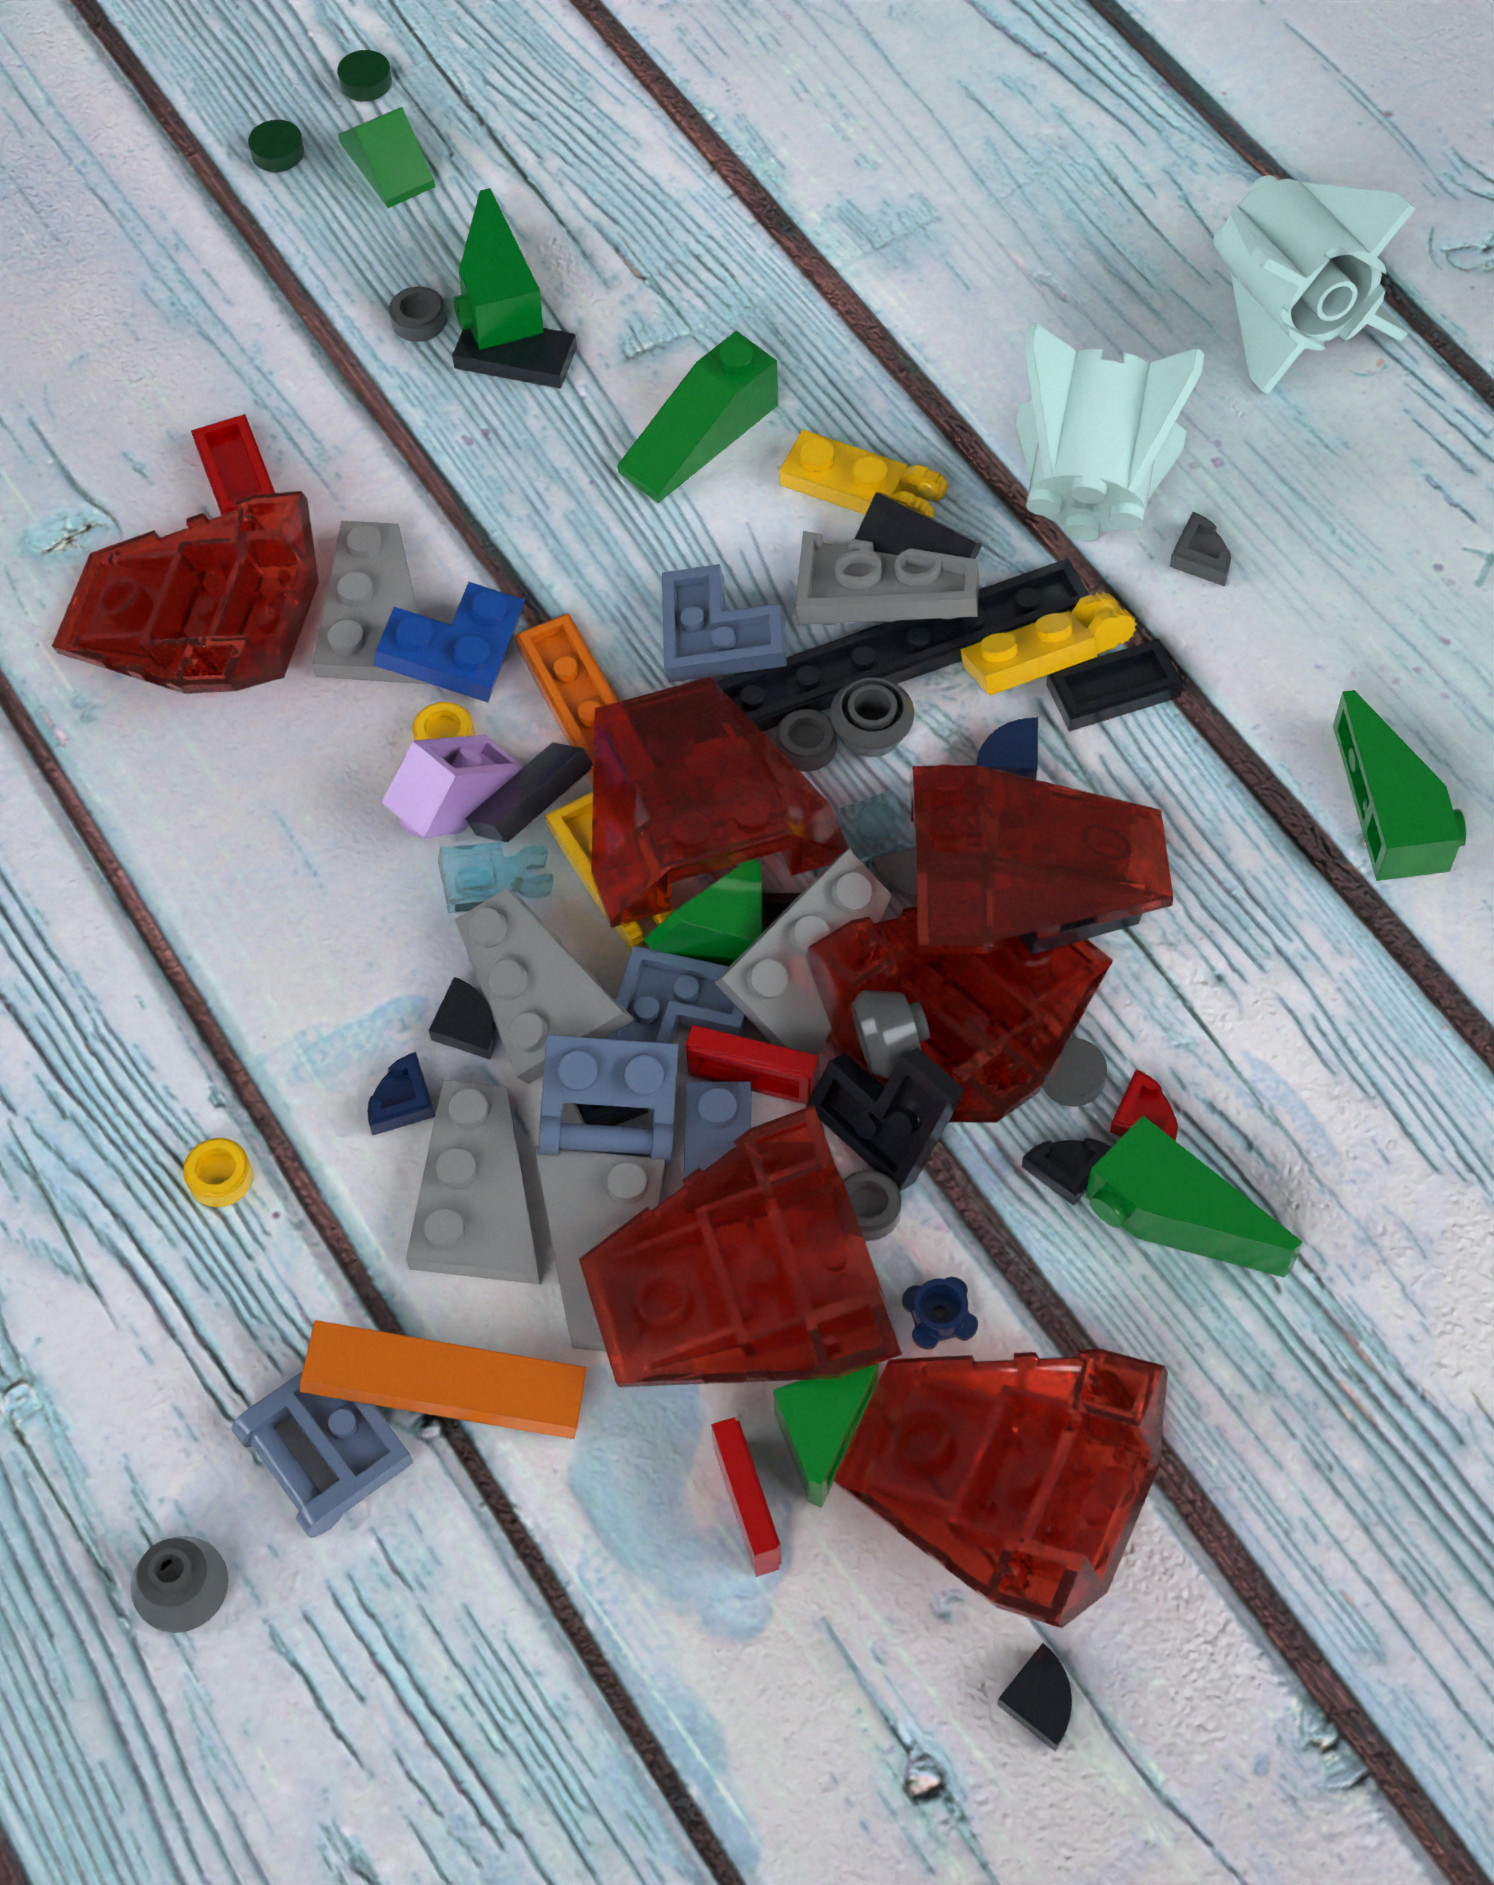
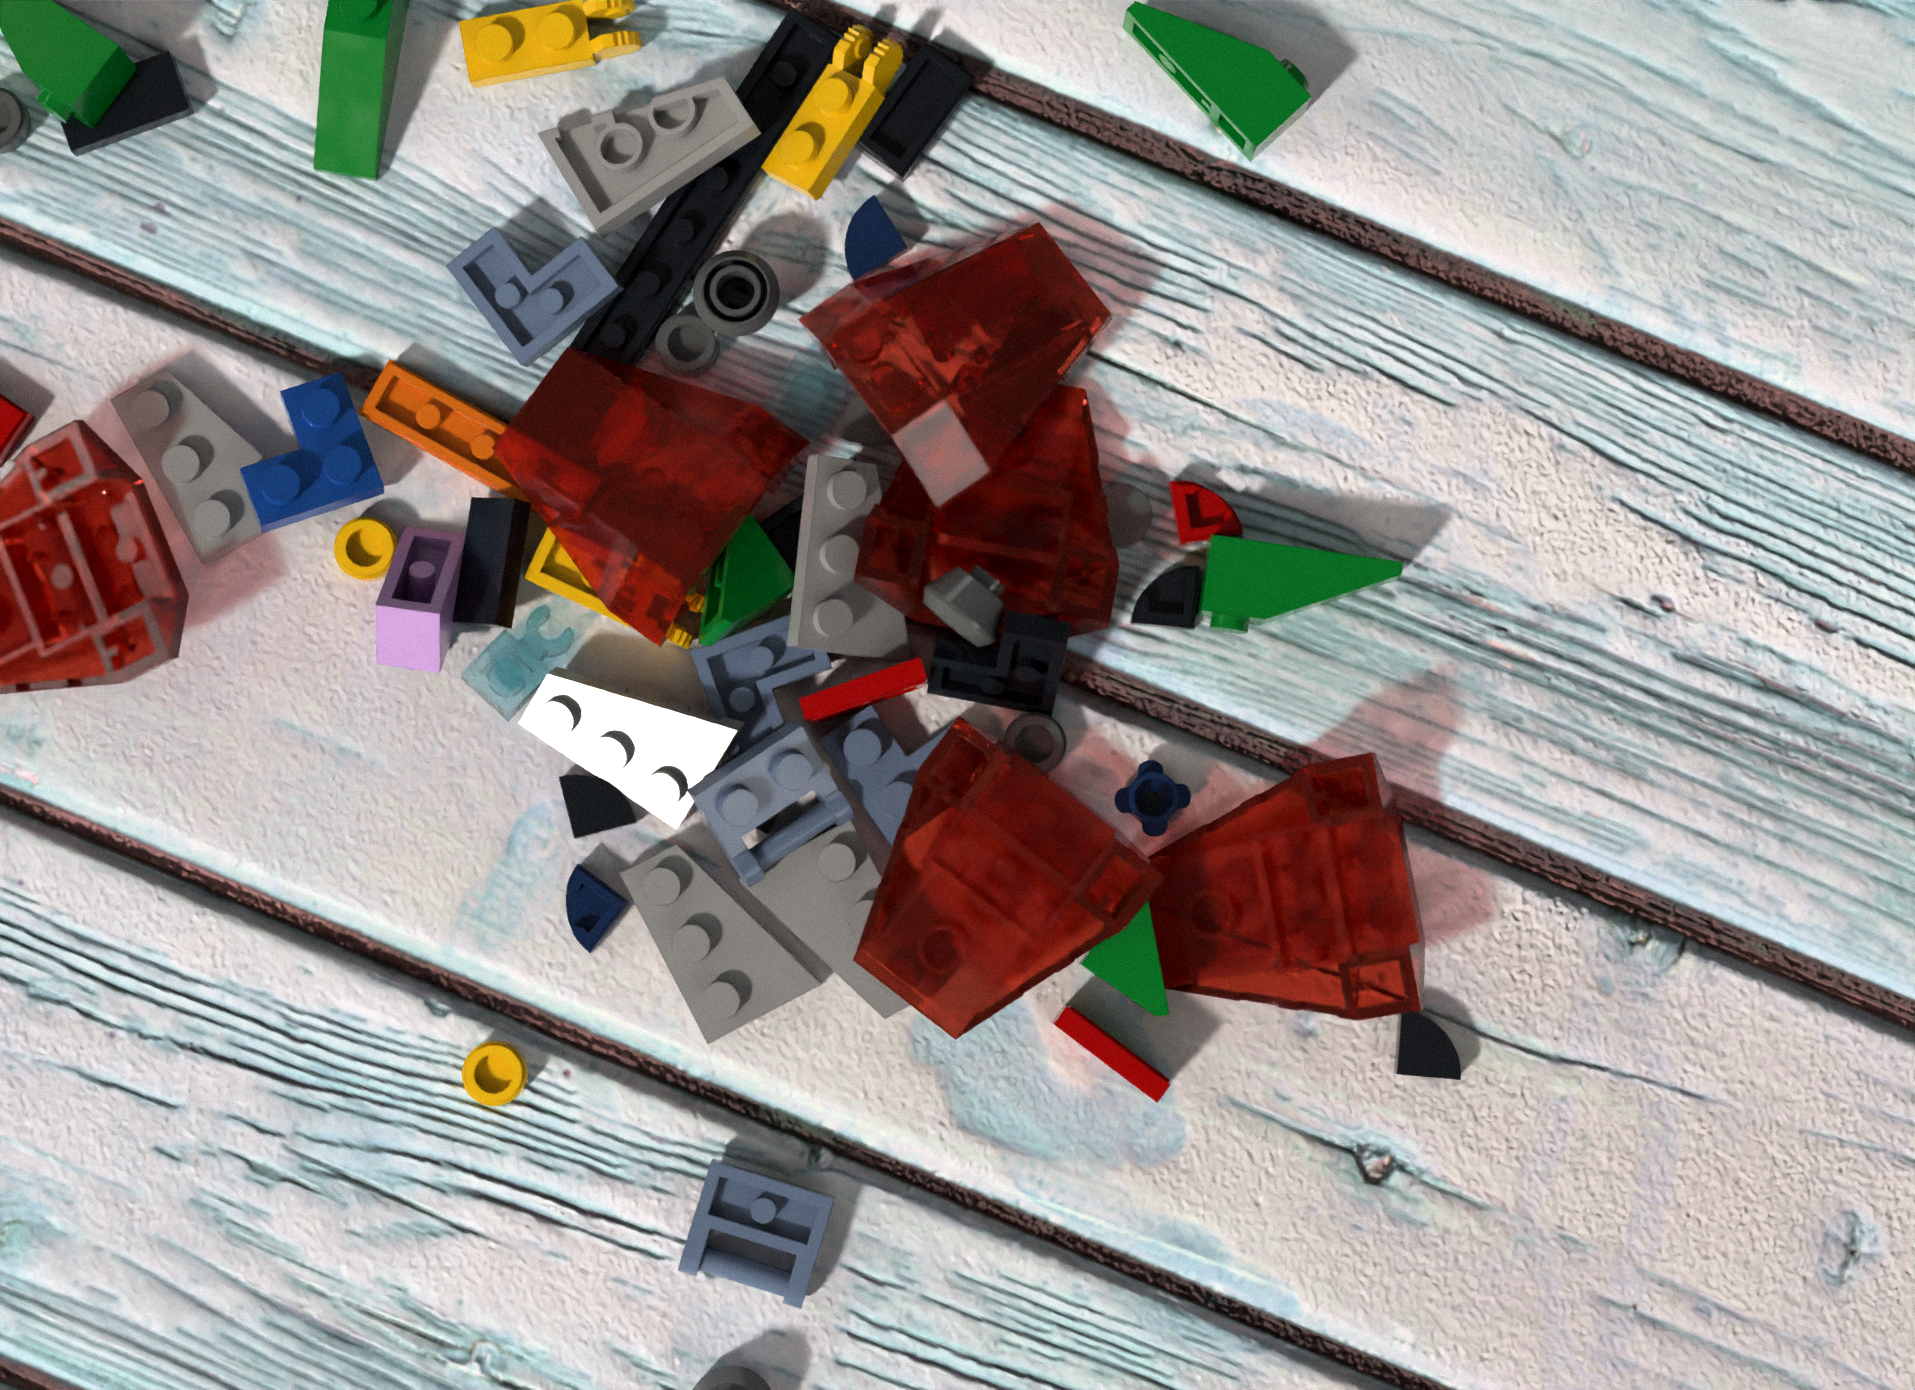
camera: 40 degrees left, 25 degrees up
orange tile [300,1320,587,1439] -> none
black tile [854,492,983,559] -> none

